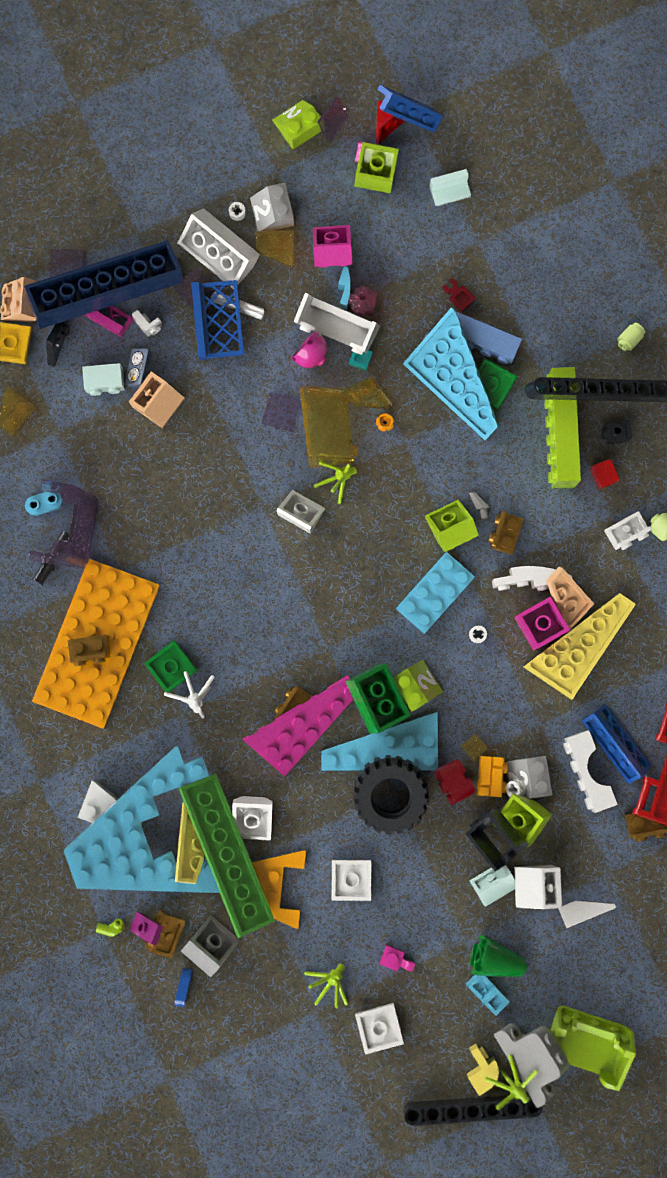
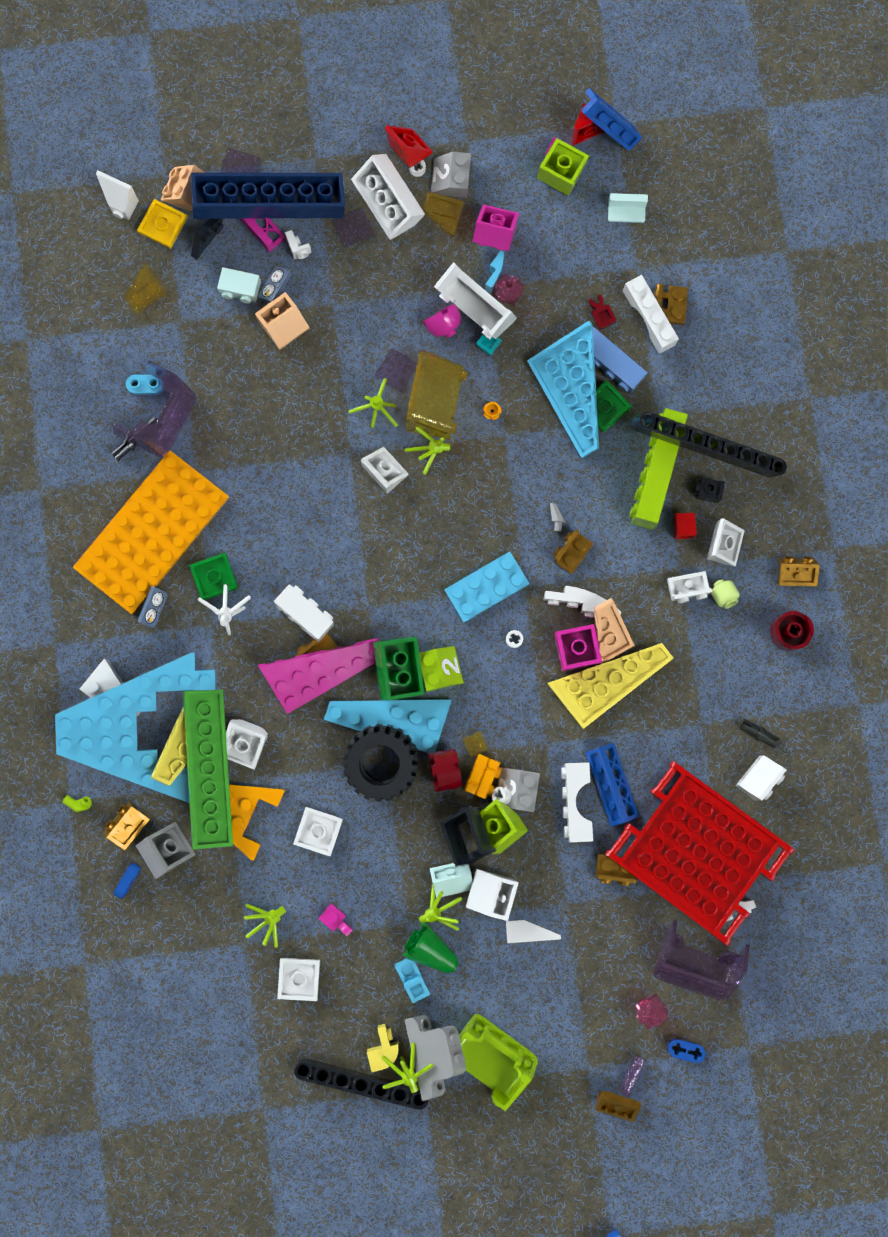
camera: 10 degrees right, 0 degrees up
pearl gold bracket [68,634,110,666] -> none
magenta plate [130,912,164,945] -> none
blue fence [191,280,244,361] -> none
white axle [211,291,265,319] -> none
lime slope [273,100,323,150] -> none
piece [317,97,349,143] -> none
clear yellow wing [344,376,393,409] -> none
lime slope [425,500,479,552] -> none
yellowish green brick [617,323,645,351] -> none
none -> slope [138,586,168,628]
none -> white wedge [274,584,334,642]
none -> lime plant [348,378,398,428]
none -> red slope [385,125,433,168]
none -> lime plant [419,883,462,931]
none -> white arch [623,275,679,354]
none -> pearl gold plate [654,284,688,325]
none -> white slope [707,519,745,567]

